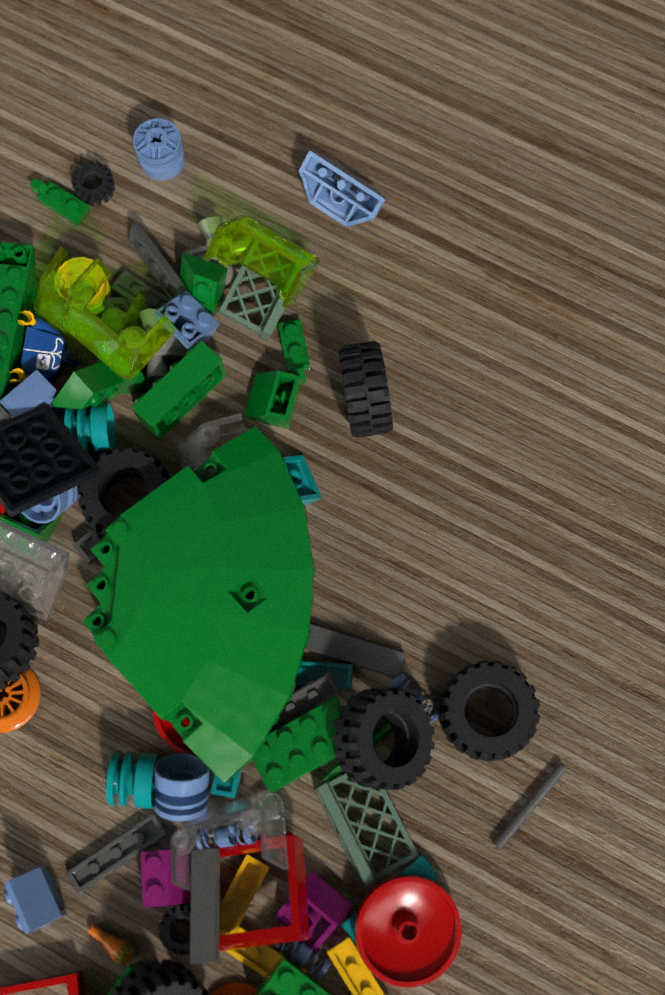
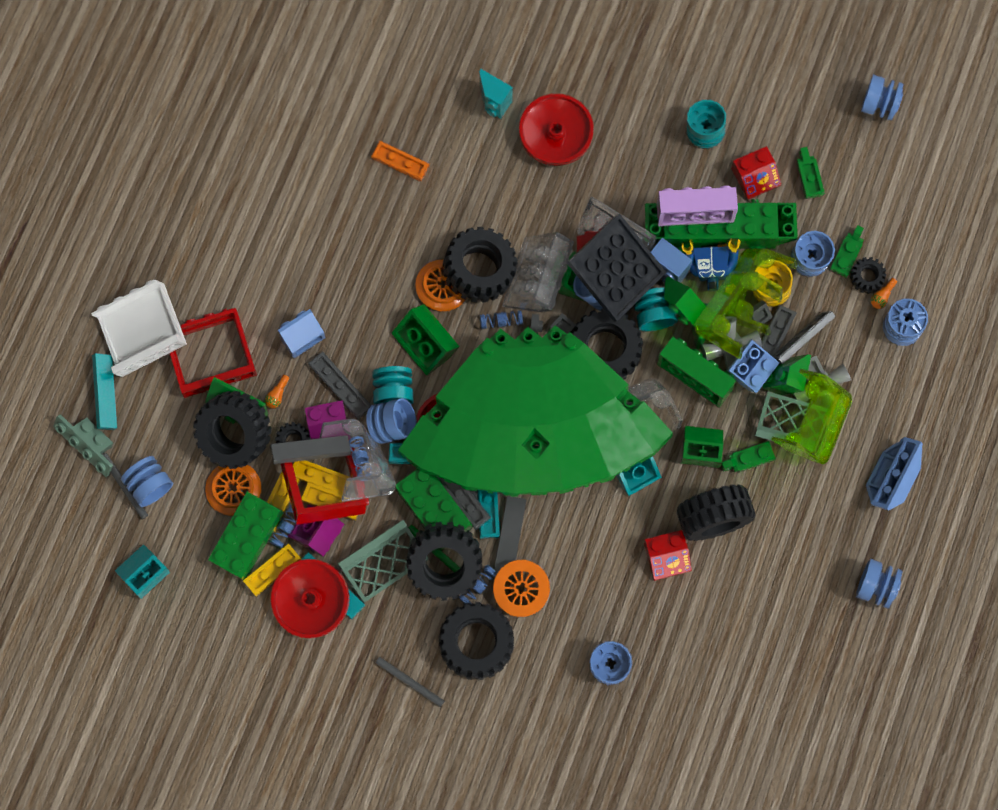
camera: 80 degrees right, 0 degrees up
none -> yellow plate [301,482,358,521]
none -> green slope [391,304,460,376]
none -> medium blue piece [480,310,523,329]
none -> orange piece [493,560,550,617]
none -> dark grey plate [531,314,543,334]
none -> medium blue wheel [590,641,632,685]
none -> red slope [644,530,692,581]
none -> medium blue wheel [790,231,835,277]
none -> medium blue wheel [856,558,902,609]
none -> orange piece [871,278,897,309]

